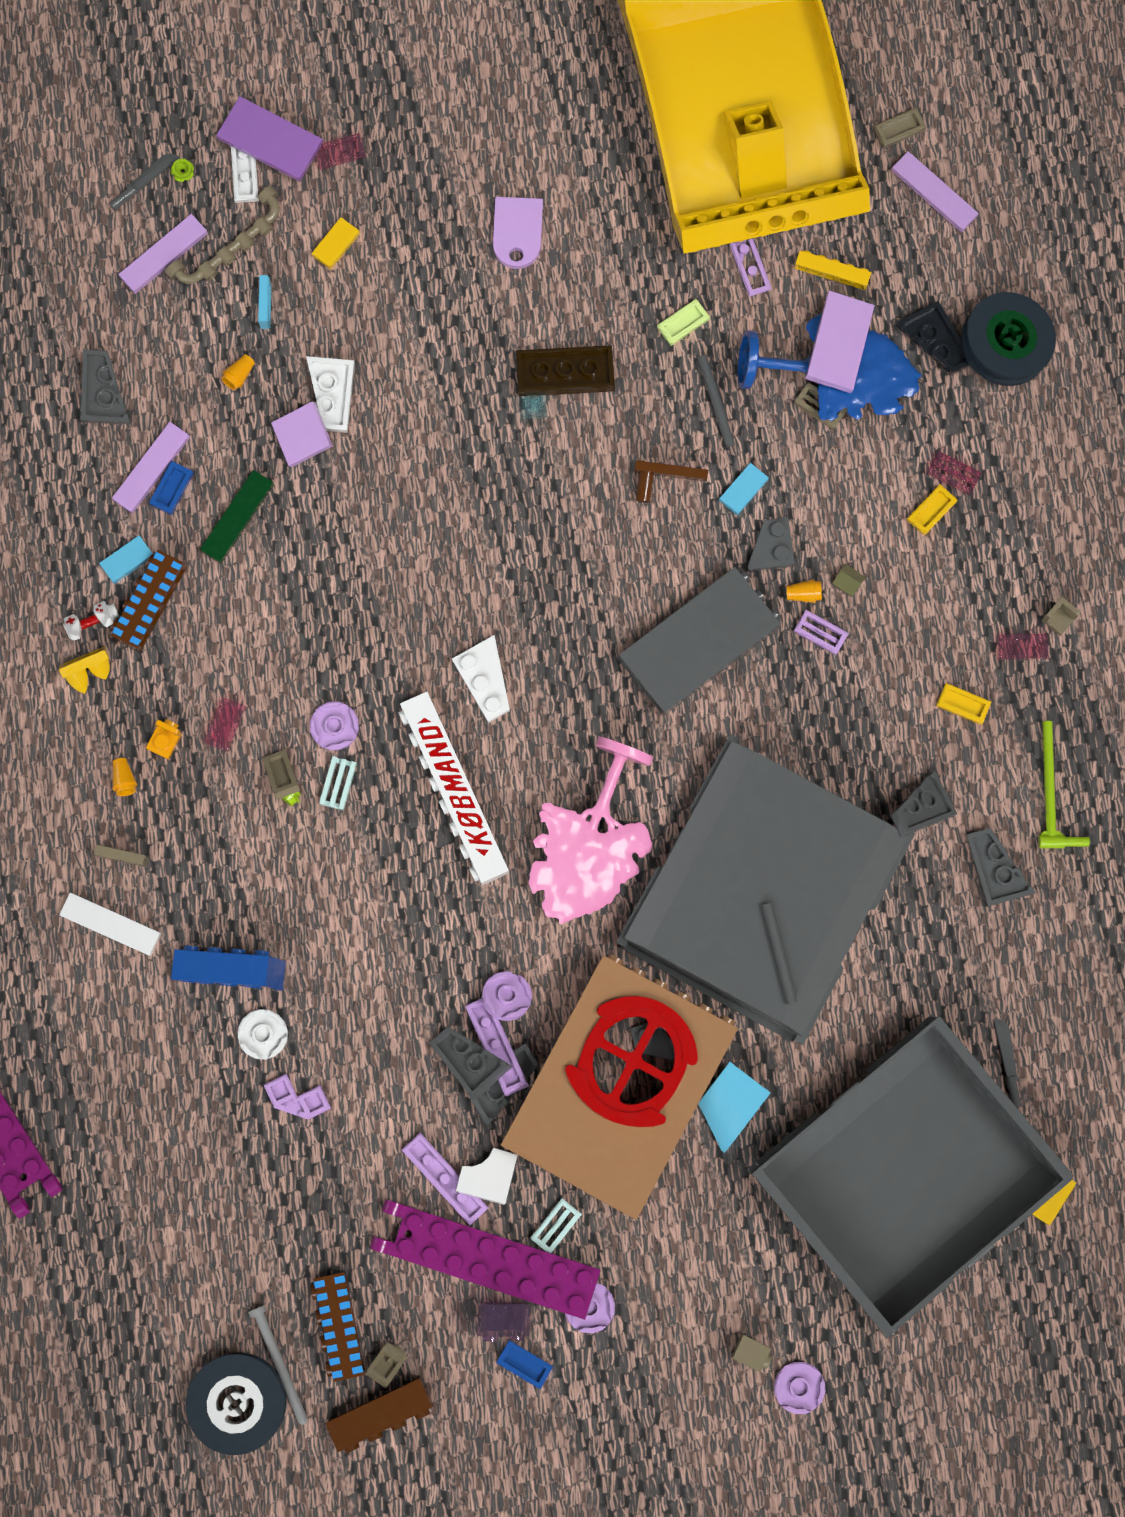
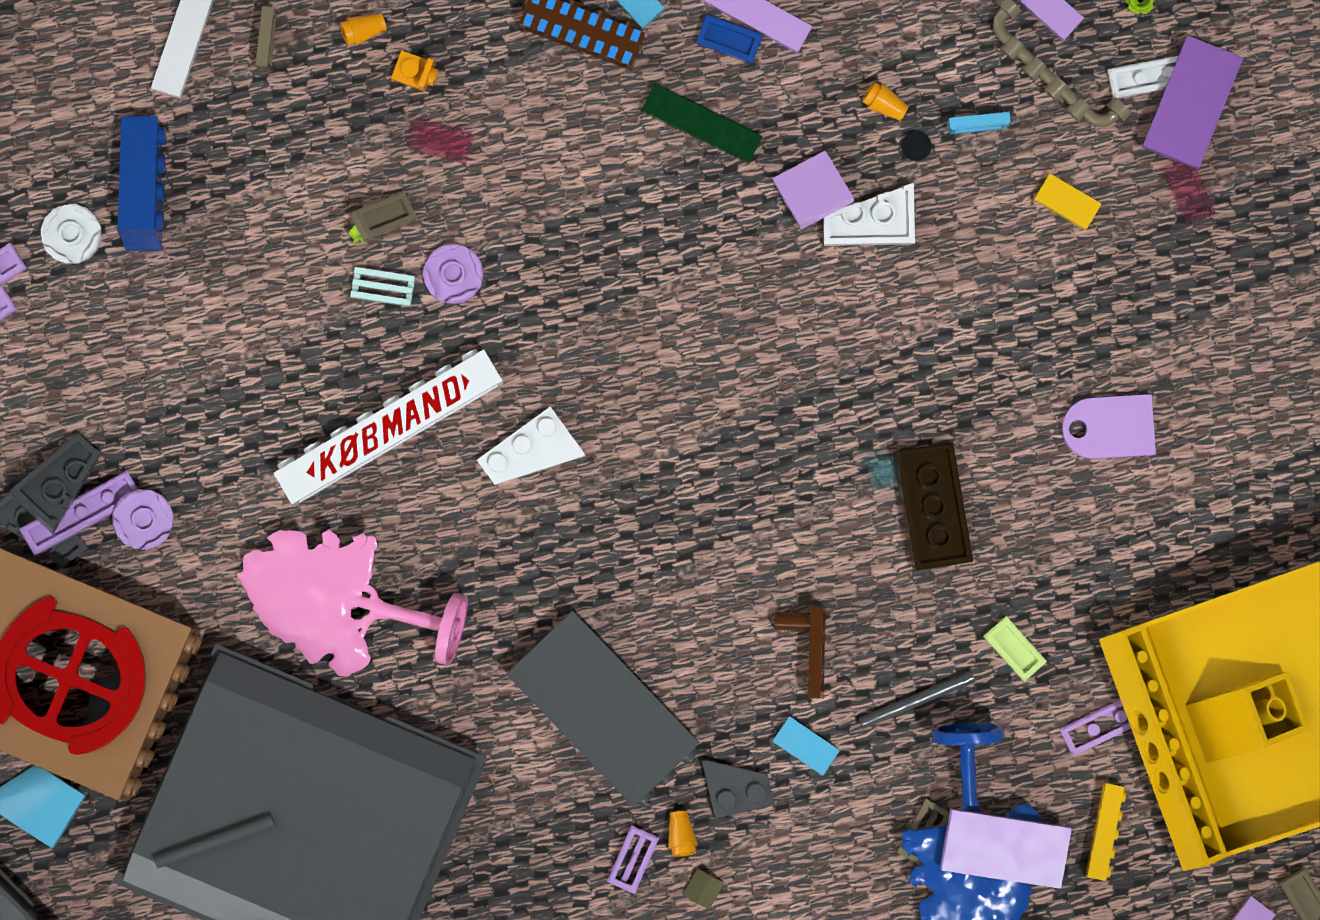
camera: 85 degrees right, 5 degrees up
none -> black piece [901,131,932,161]

